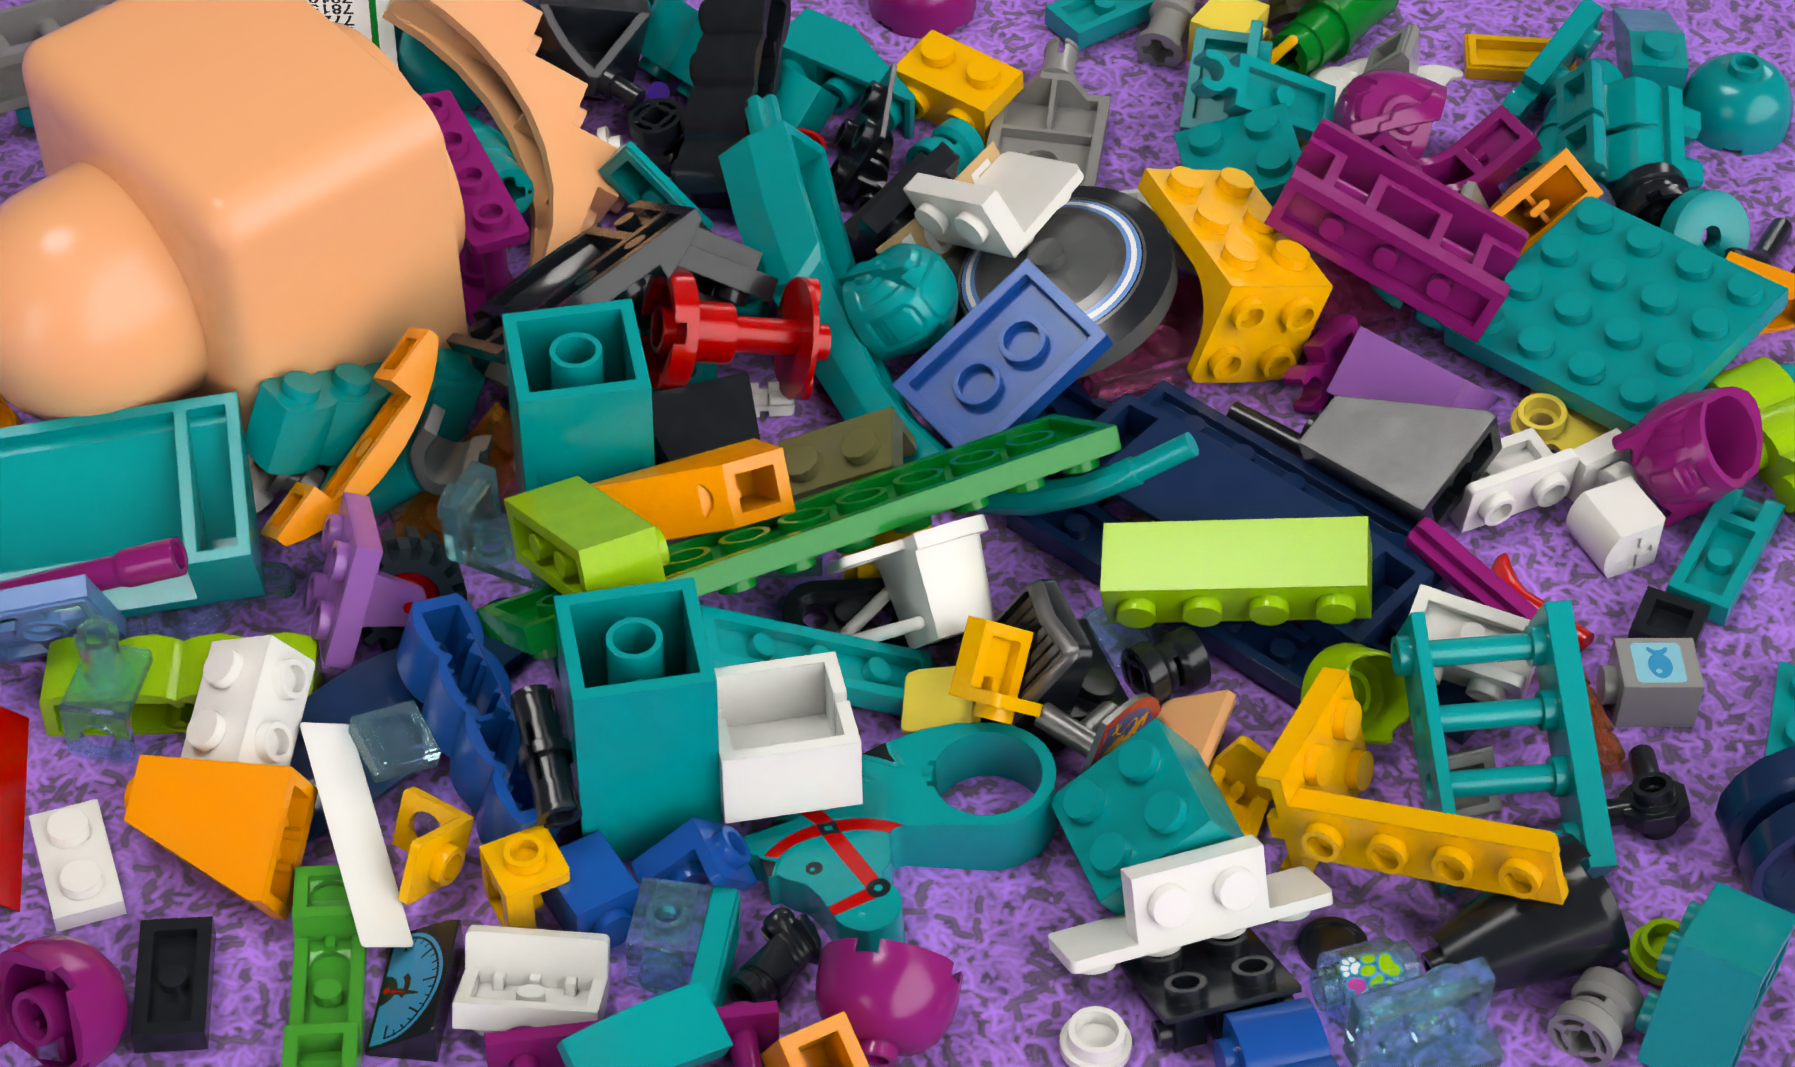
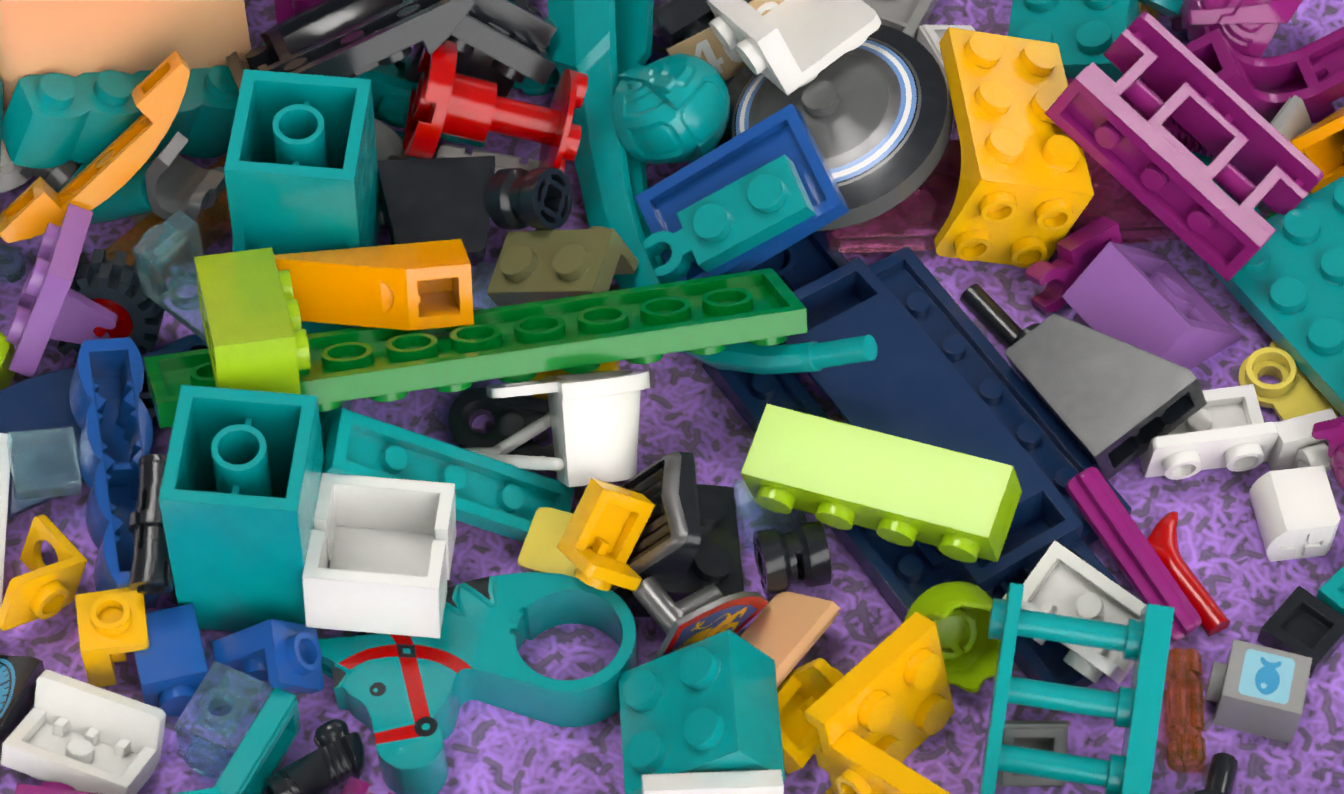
camera: 15 degrees right, 10 degrees up
none -> black wheel [486,167,573,230]
none -> teal plate [643,154,816,283]

